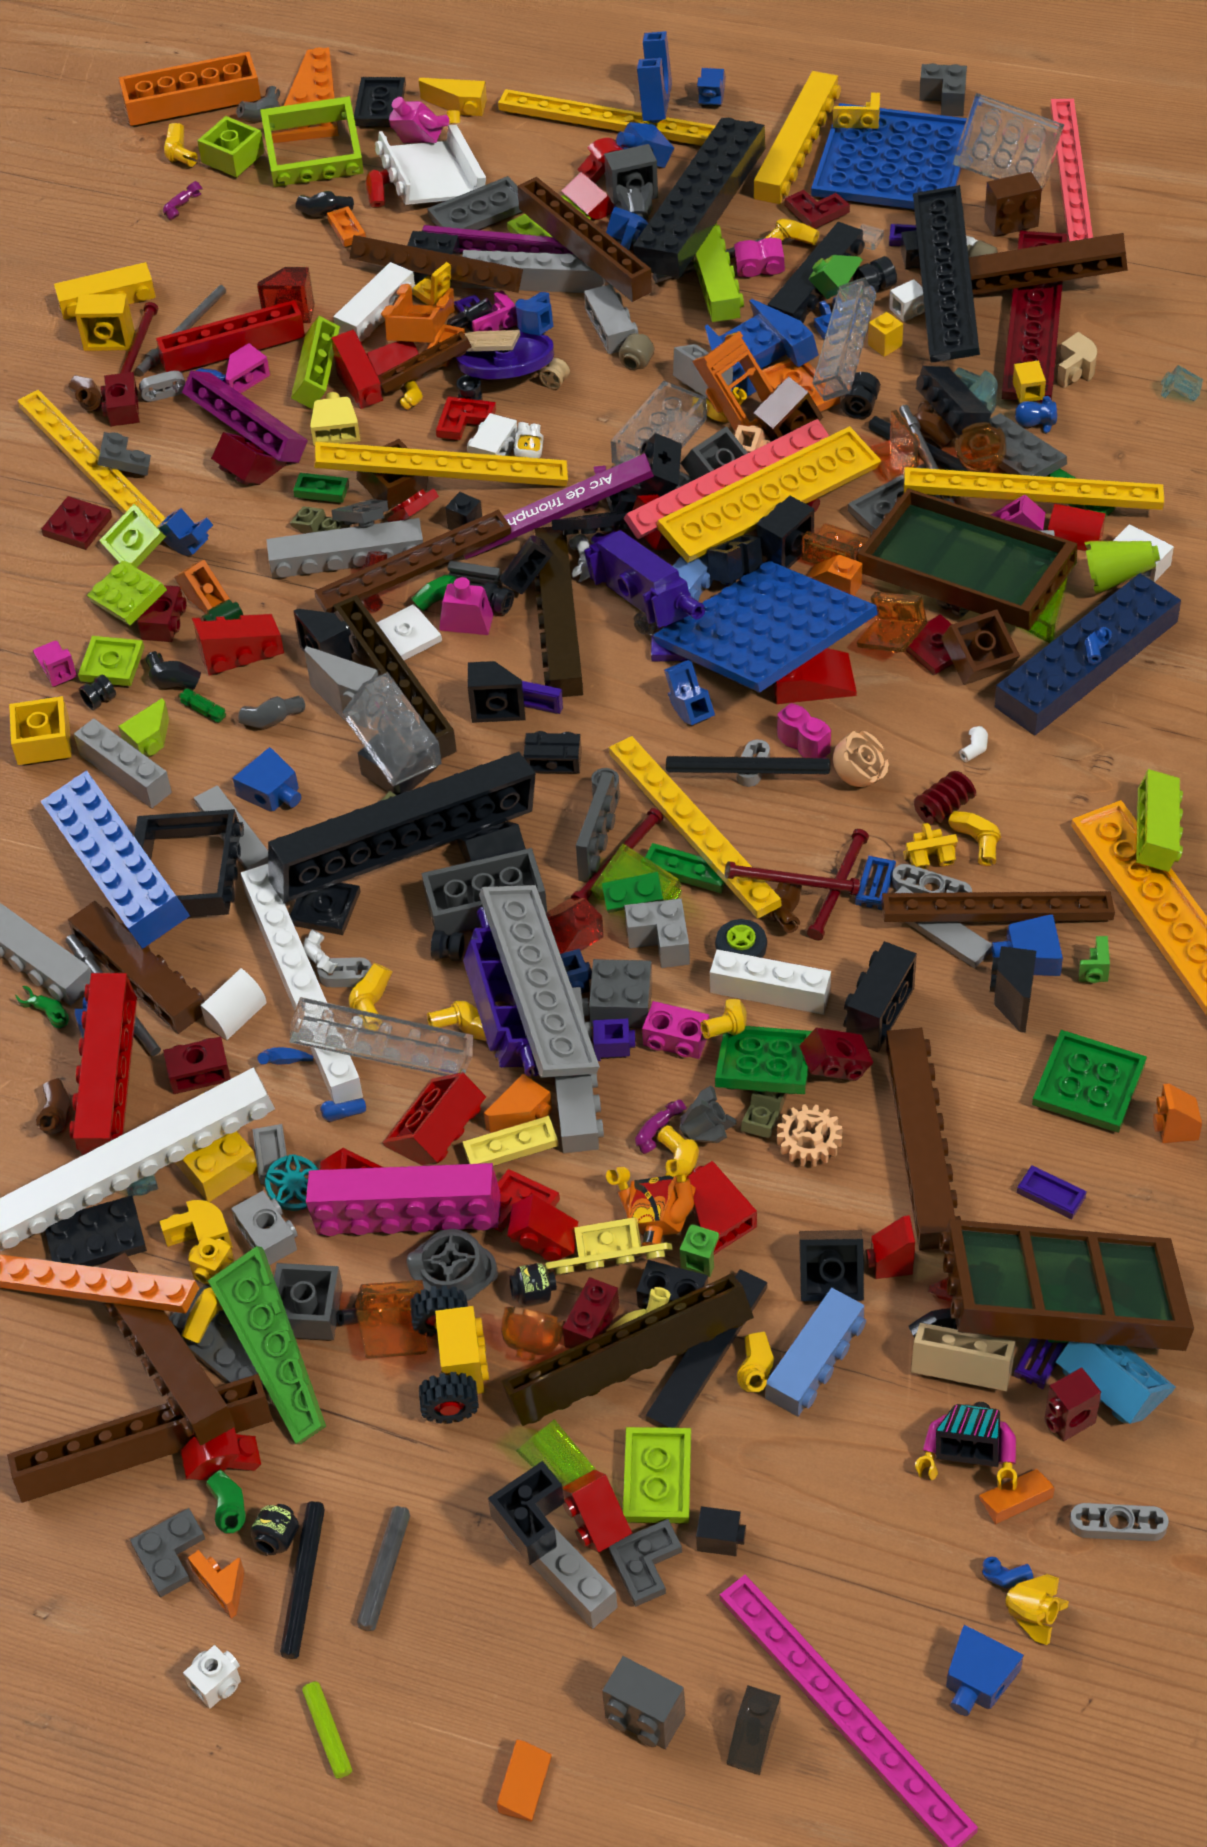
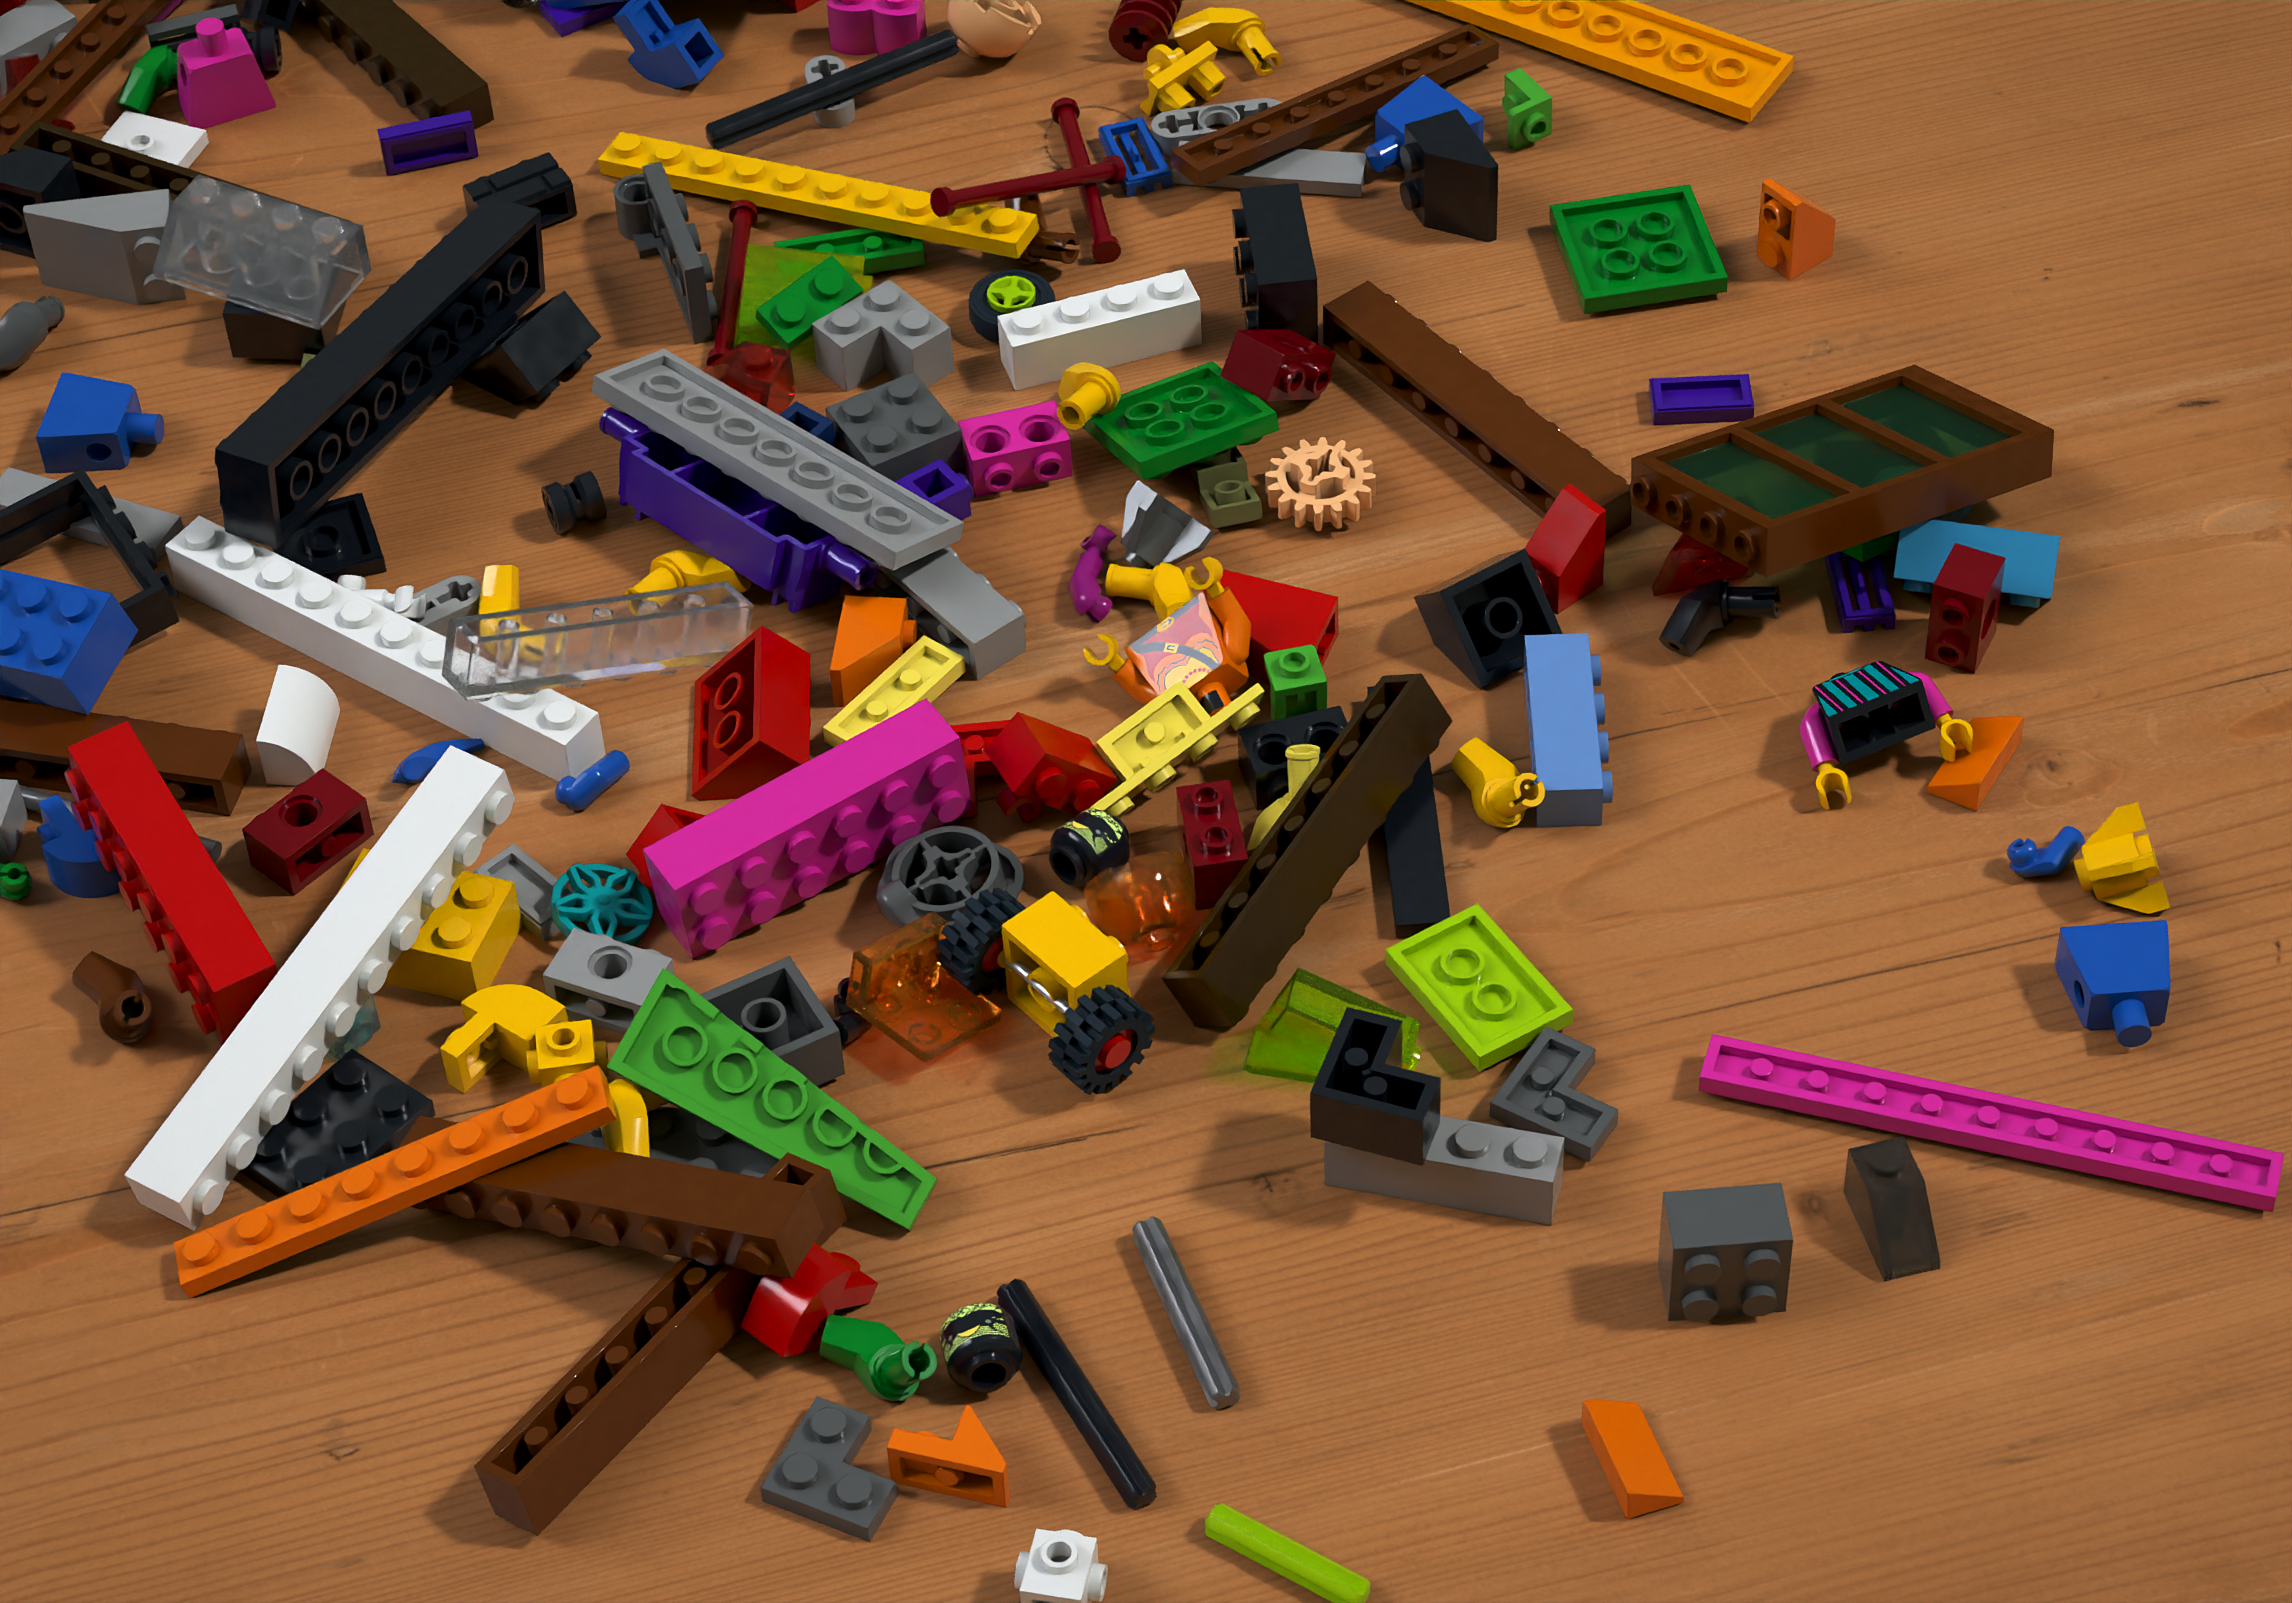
camera: 35 degrees left, 5 degrees down
dark grey brick [421,848,547,934] -> none
black slope [468,661,526,723] -> none
red brick [563,1469,632,1553] -> none
black brick [696,1506,746,1556] -> none
tan brick [911,1323,1015,1391] -> none
light grey beam [1069,1503,1169,1541] -> none

